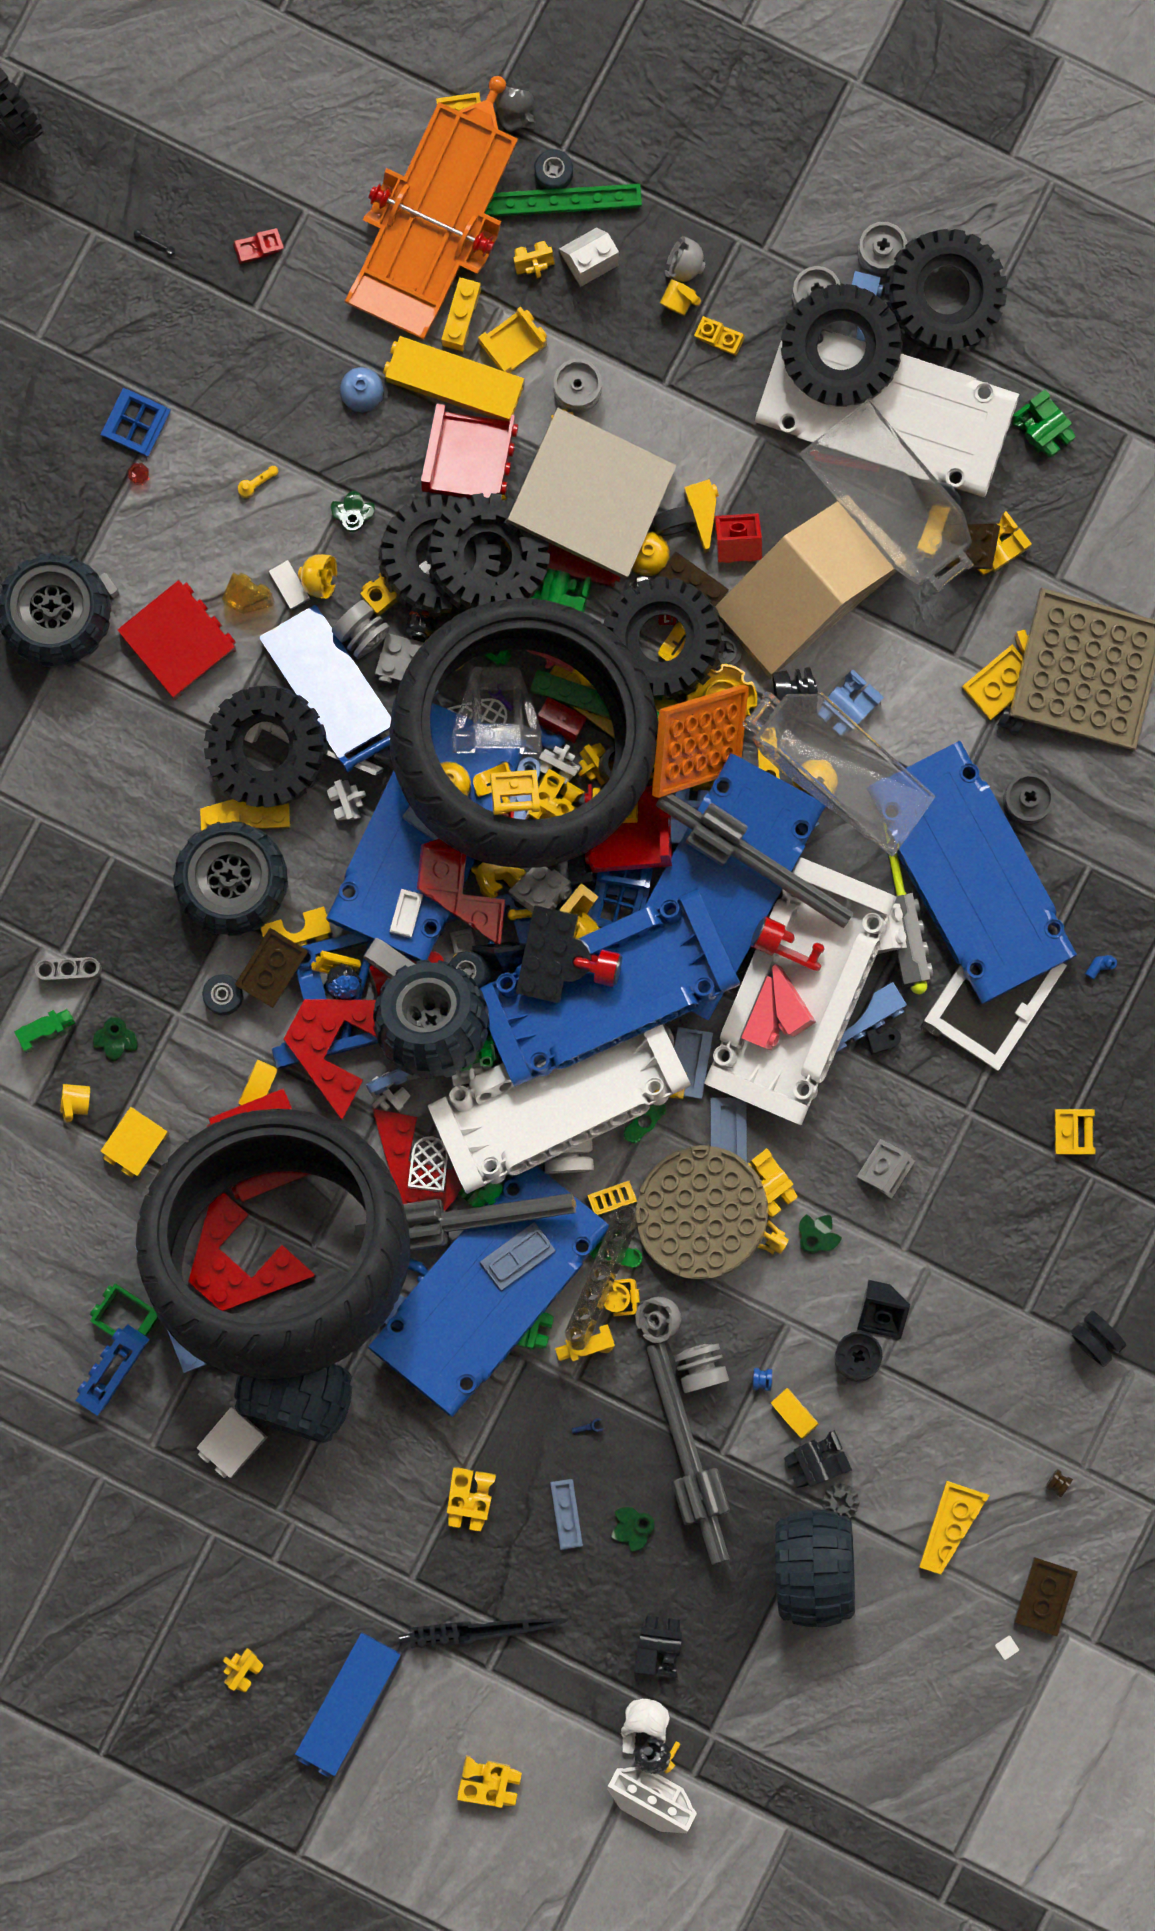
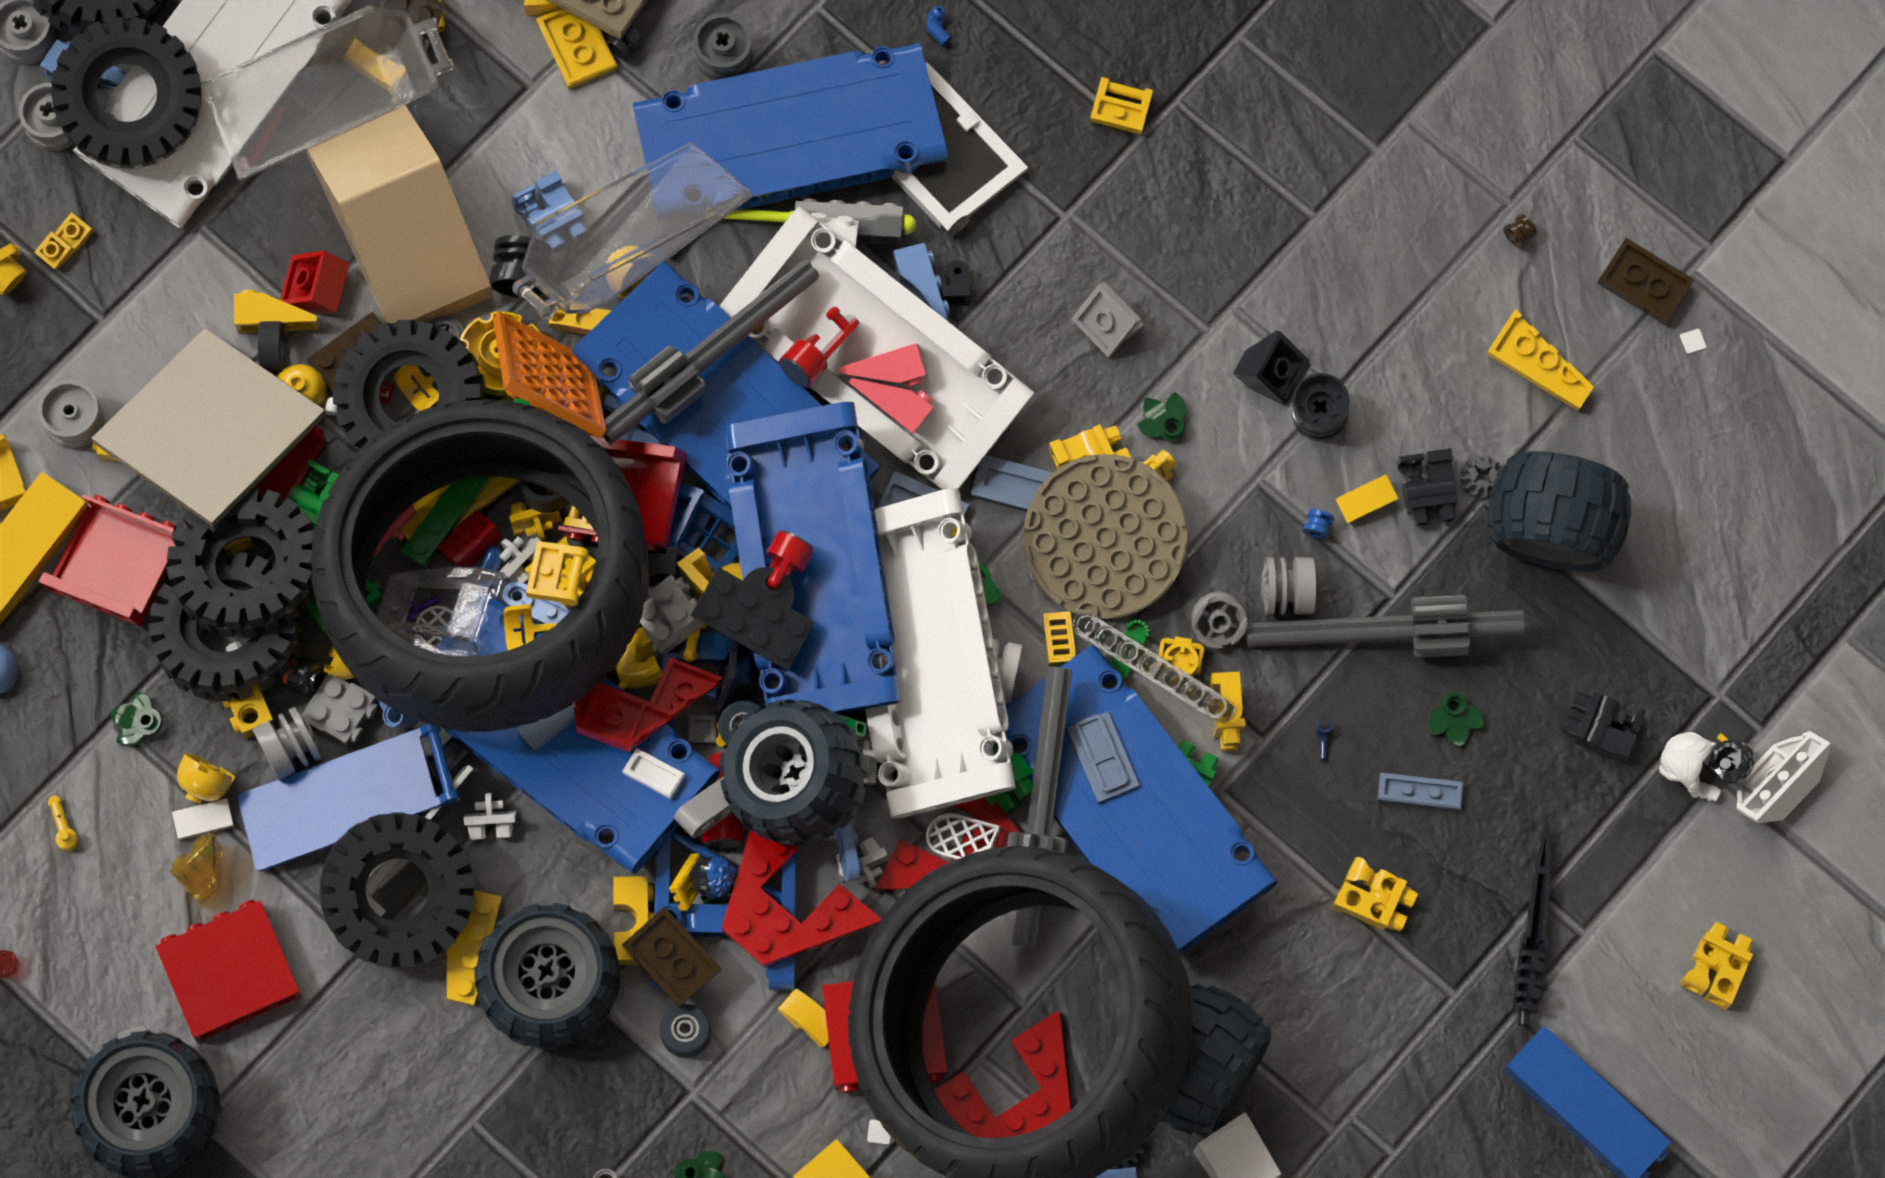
camera: 80 degrees left, 10 degrees down
black wheel [1069,1310,1127,1367] -> none

